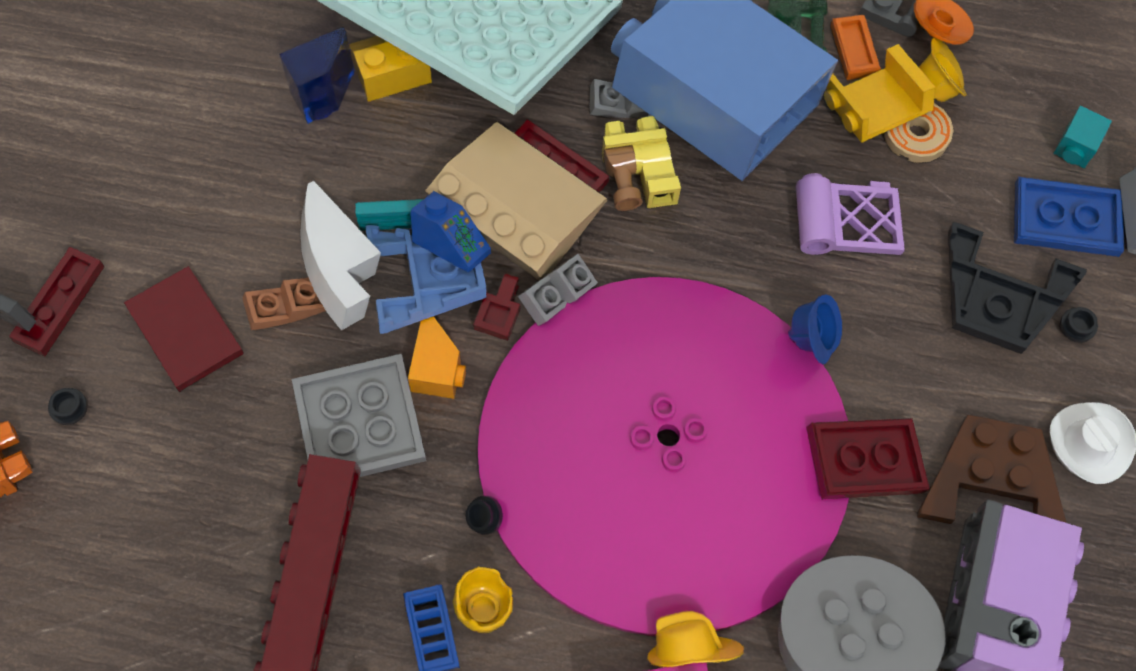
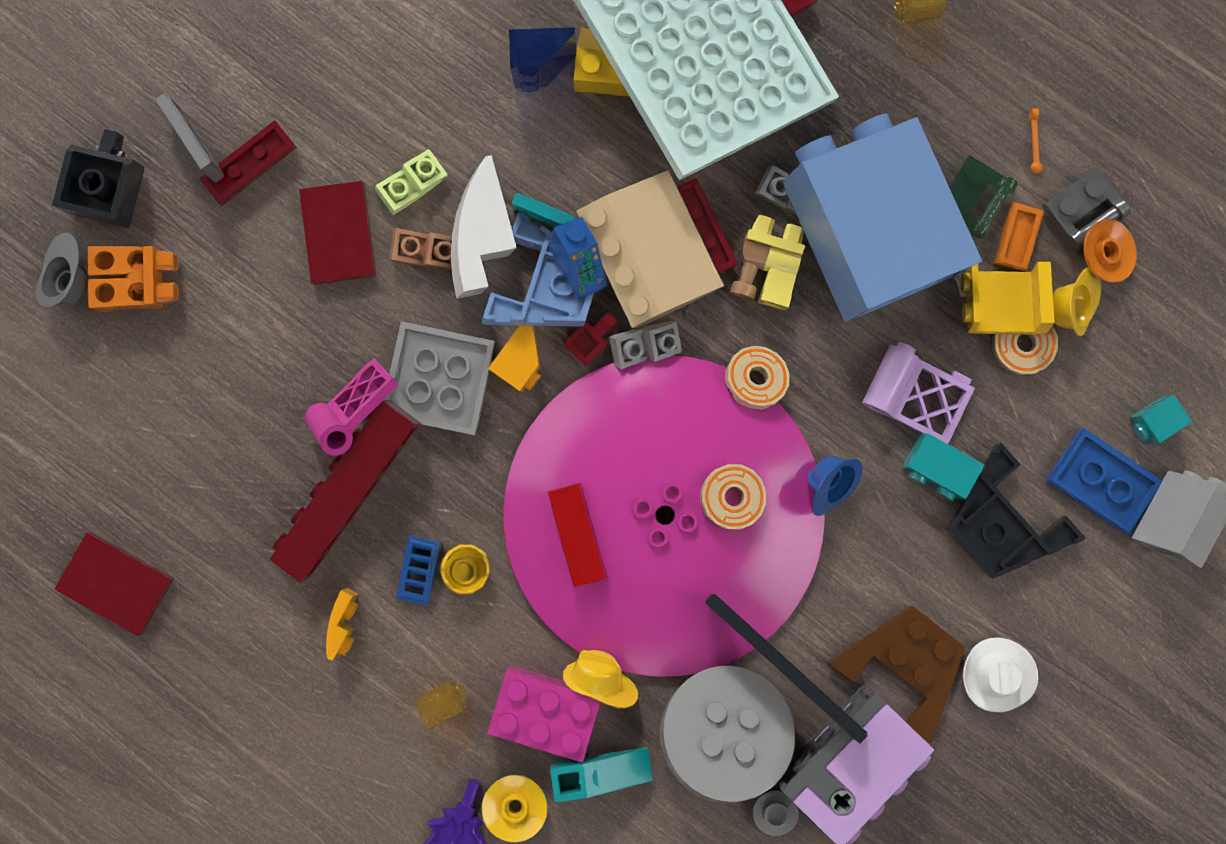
camera: 30 degrees right, 20 degrees up
black plate [48,388,88,425] -> none
black plate [465,496,503,535] -> none
dark red tile [806,418,930,500] -> none
black plate [1060,307,1098,343] -> none
none -> dark pink piece [304,358,399,456]
none -> yellowish green slope [375,149,448,215]
none -> red tile [548,483,608,587]
none -> tan tile [700,464,766,529]
none -> black tile [705,594,868,744]
none -> tan tile [725,346,790,410]
none -> teal brick [901,433,985,502]

